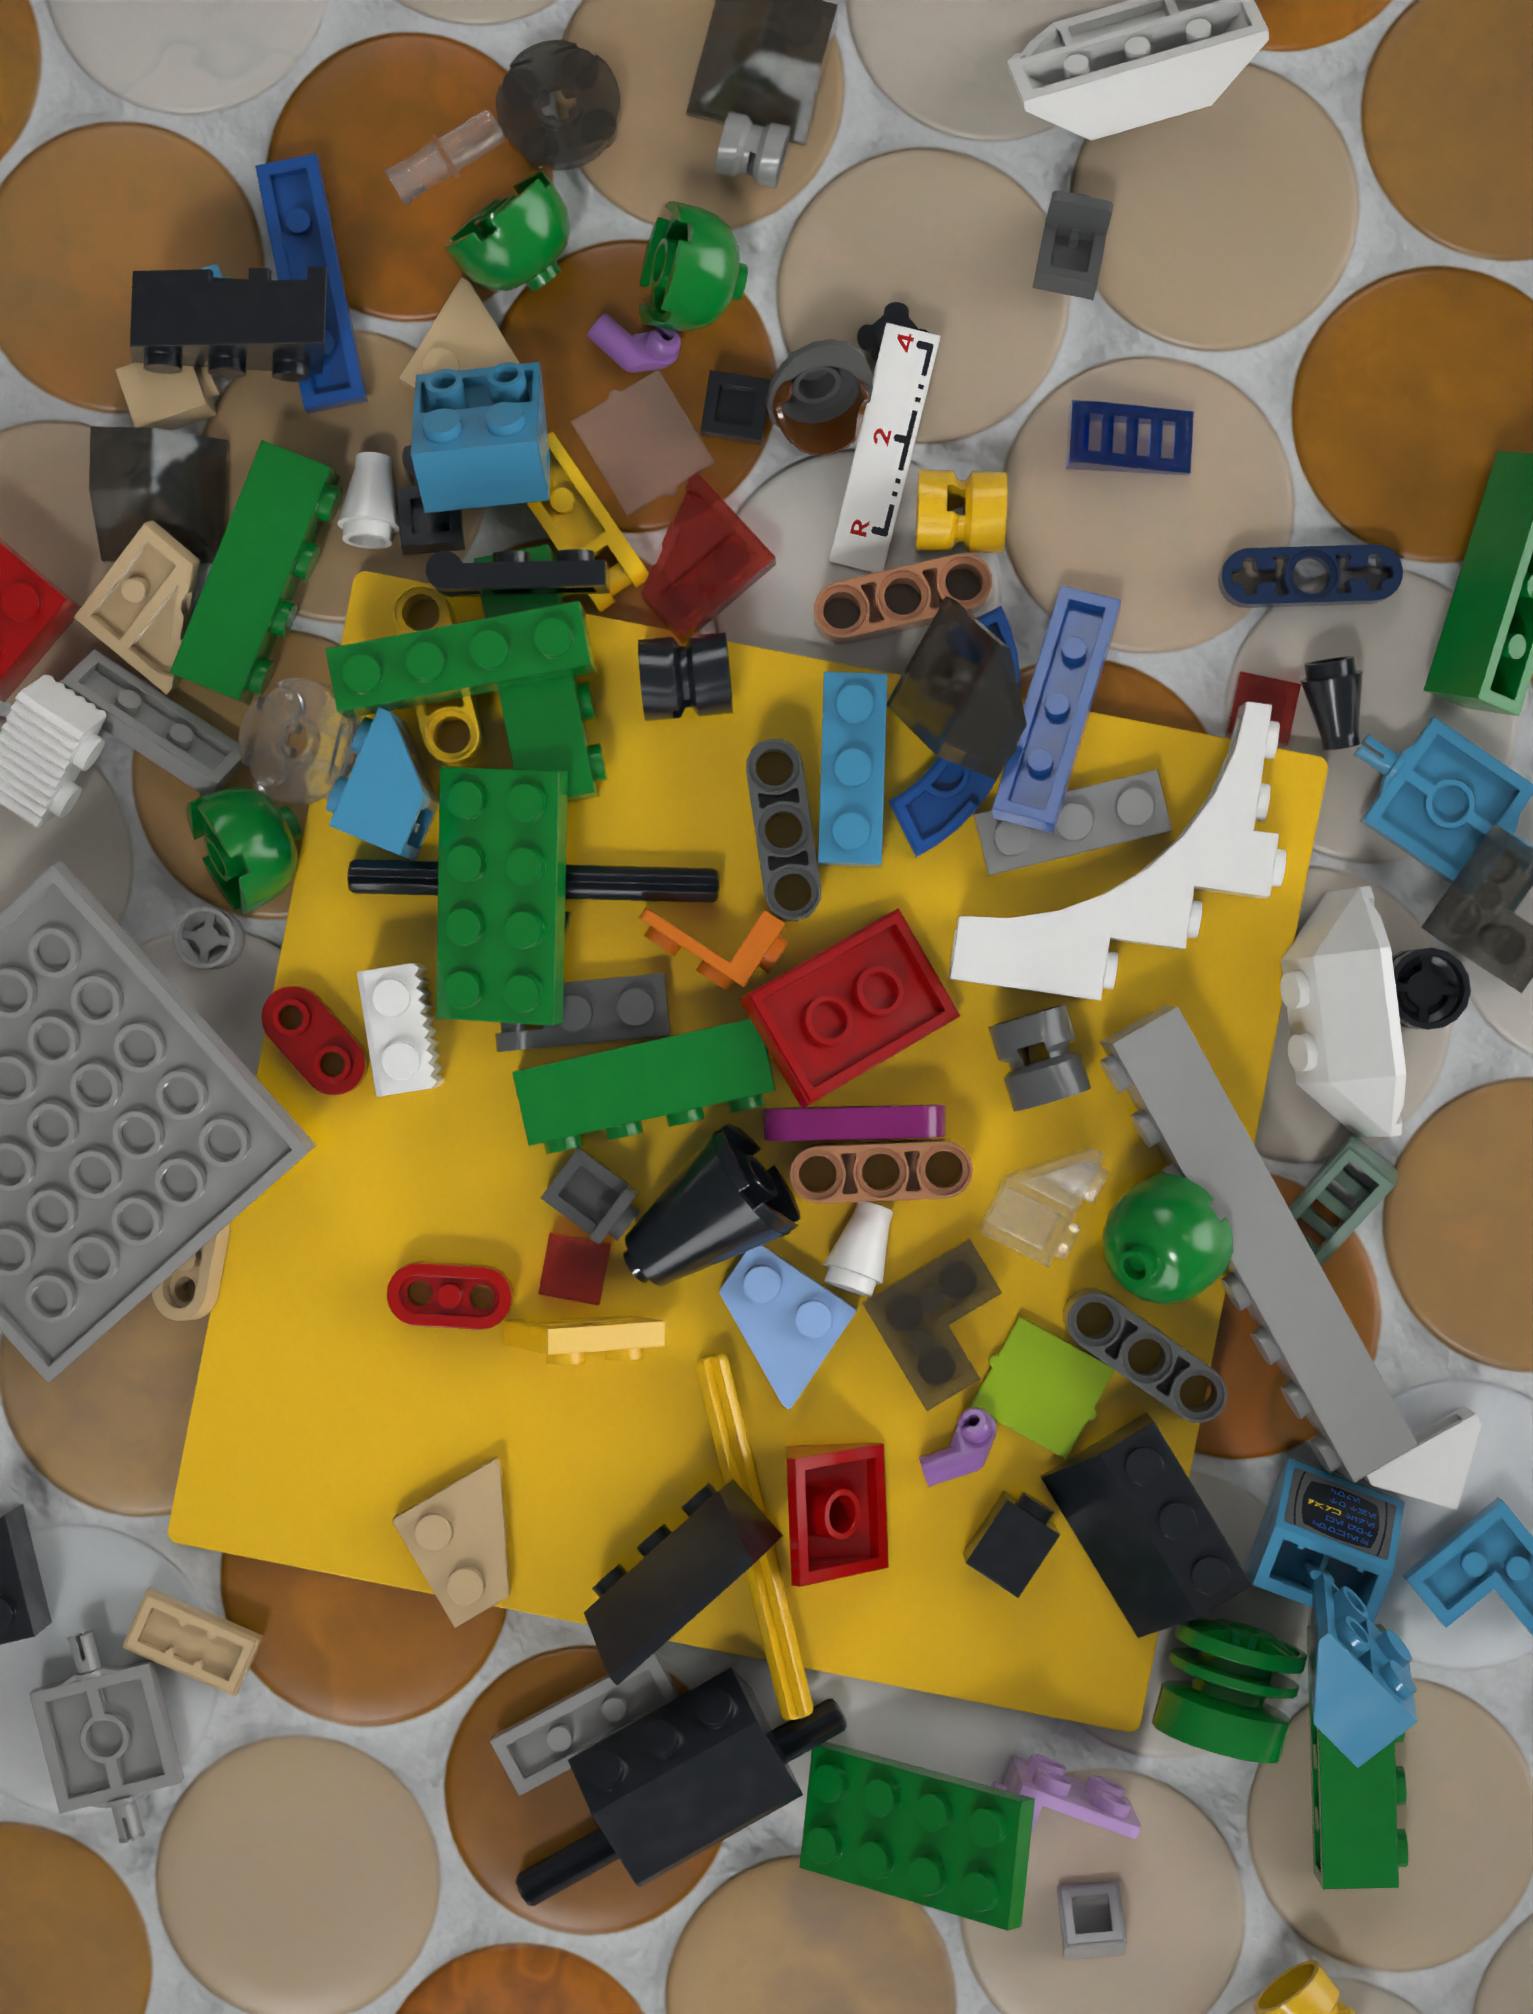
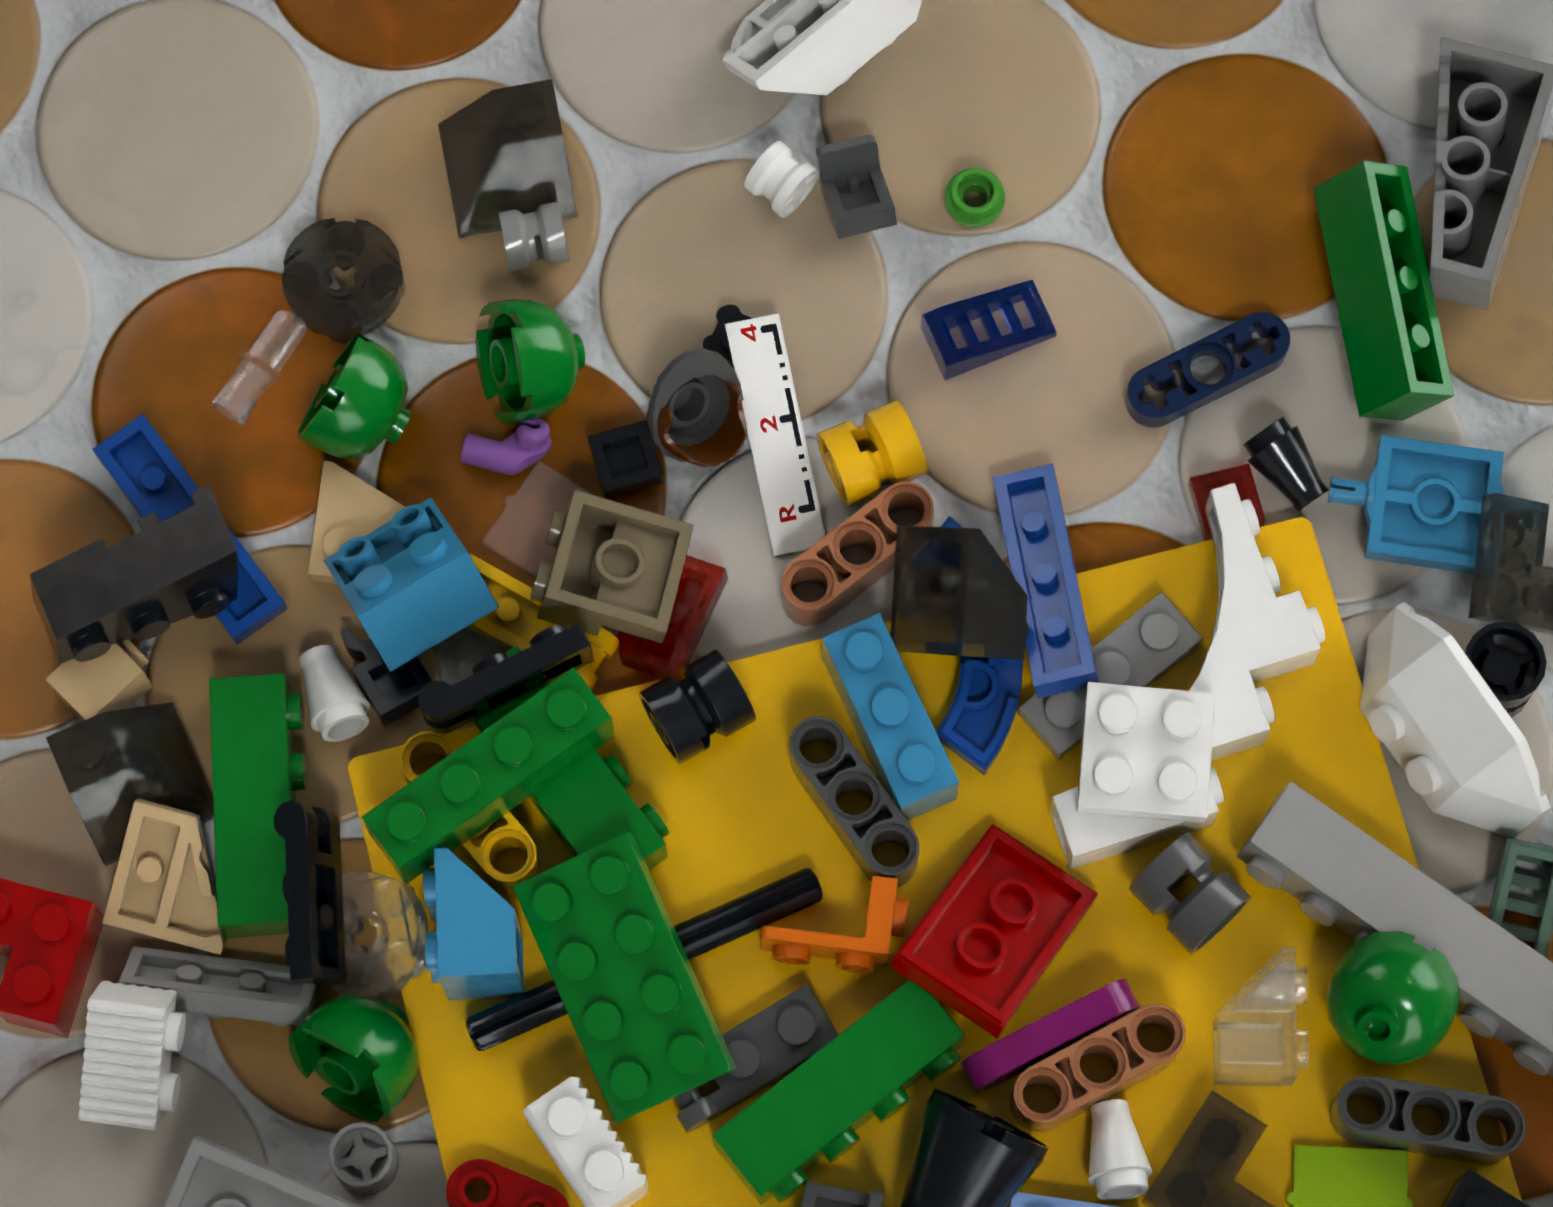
camera: 25 degrees left, 15 degrees down
none -> black plate [273,801,346,986]
none -> dark tan plate [530,489,694,643]
none -> white wheel [744,141,819,218]
none -> bright green plate [945,168,1005,228]
none -> white plate [1077,682,1216,823]

